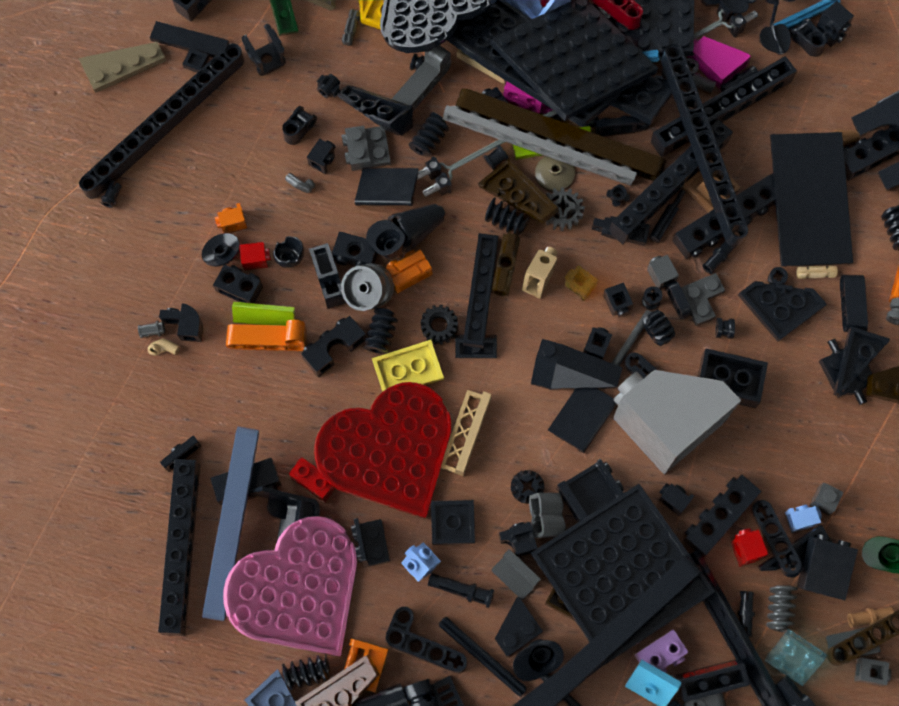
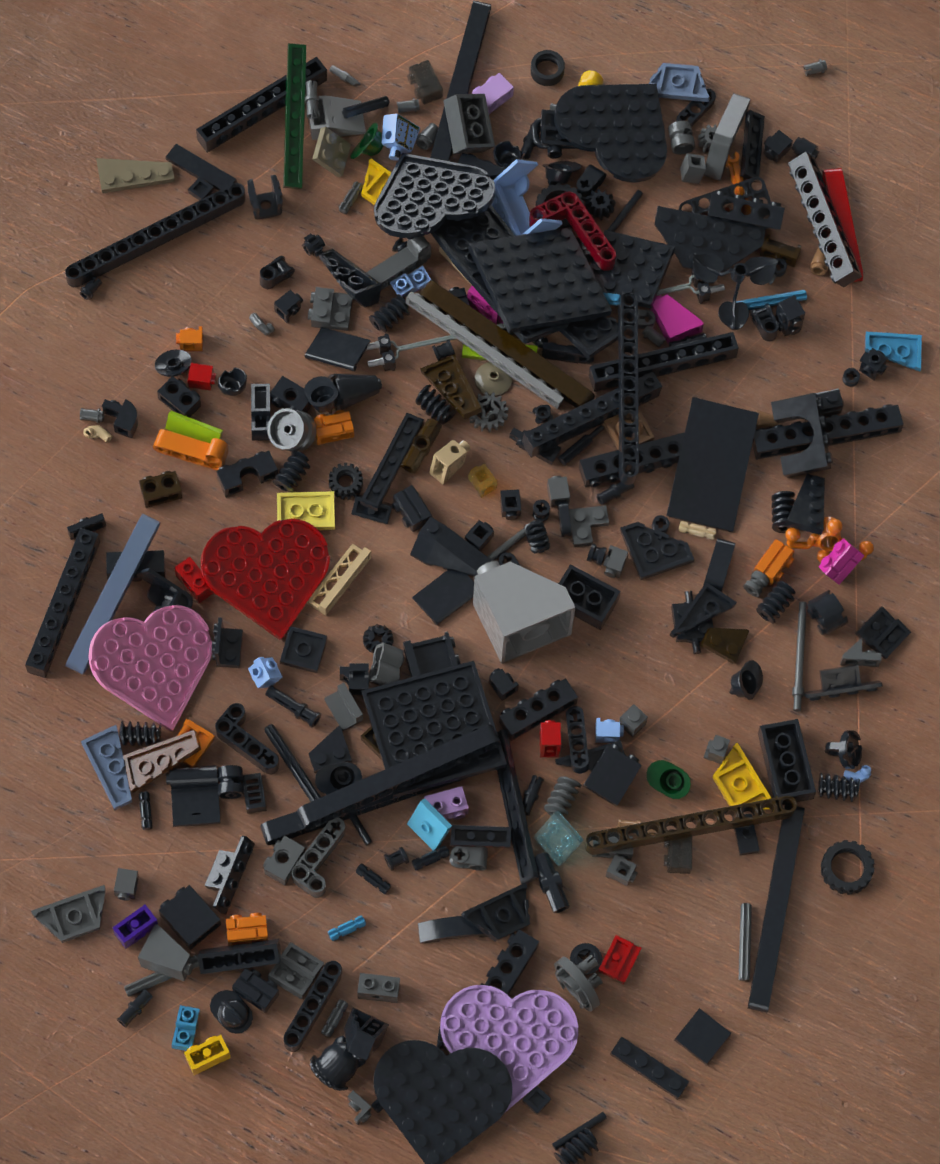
camera: 10 degrees right, 5 degrees down
none -> dark brown brick [139,471,182,508]
none -> light blue slope [390,265,432,297]
none -> black brick [392,485,432,532]
none -> dark grey brick [603,545,628,578]

